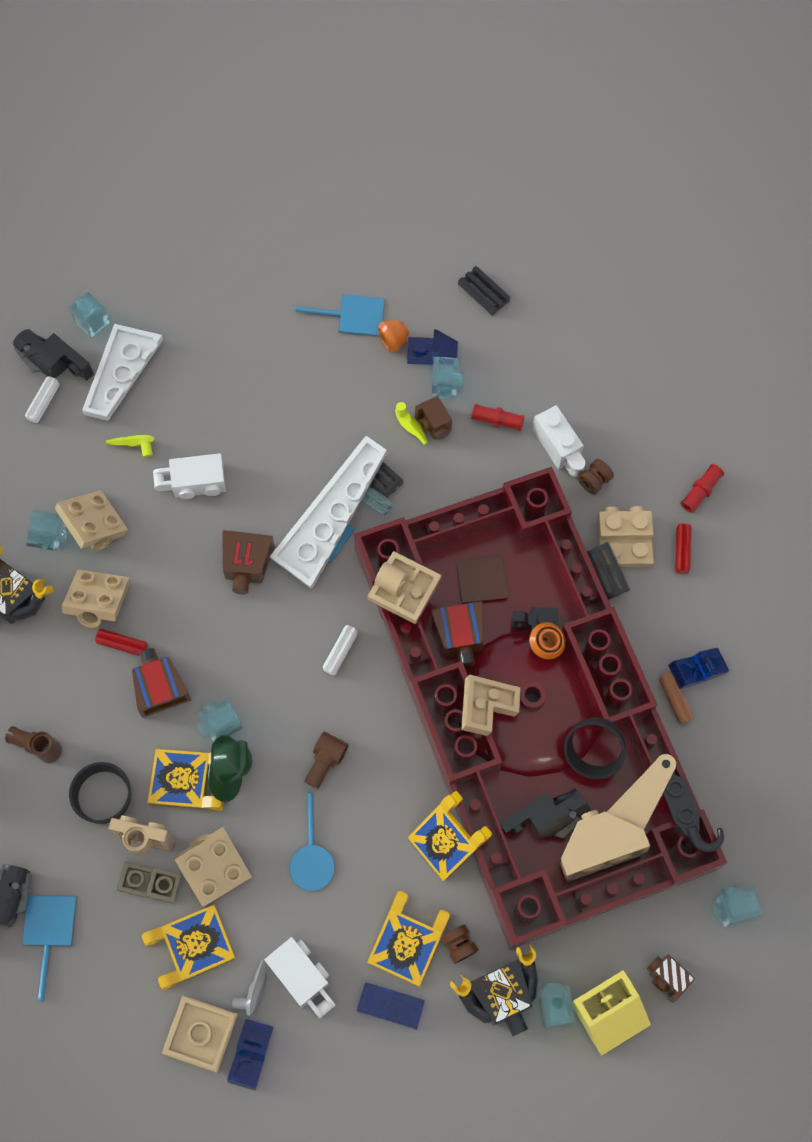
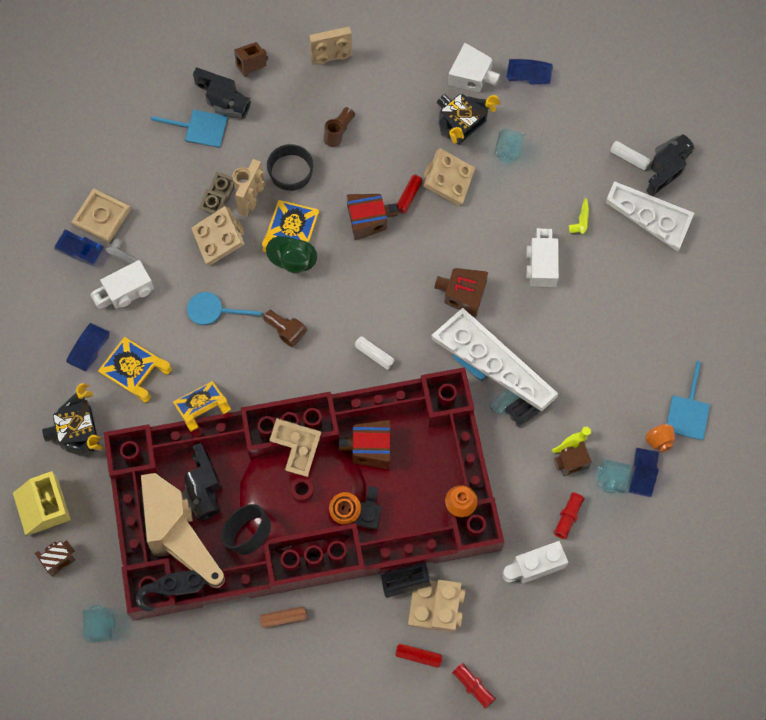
camera: 100 degrees right, 0 degrees up
tan plate [54,490,128,551] -> none
clear light blue brick [69,292,110,338] -> none
flag [142,905,235,990] -> none
clear light blue brick [197,698,243,742] -> none
tan plate [367,551,442,624] -> none
reddish brown wheel [441,924,479,964] -> none
reddish brown sticker [457,556,508,603] -> none
black tile [458,266,510,316] -> none
clear light blue brick [538,982,576,1028] -> none
reddish brown wheel [577,459,614,495] -> none
clear blue slope [668,647,729,689] -> none
none -> orange cone [445,485,477,517]

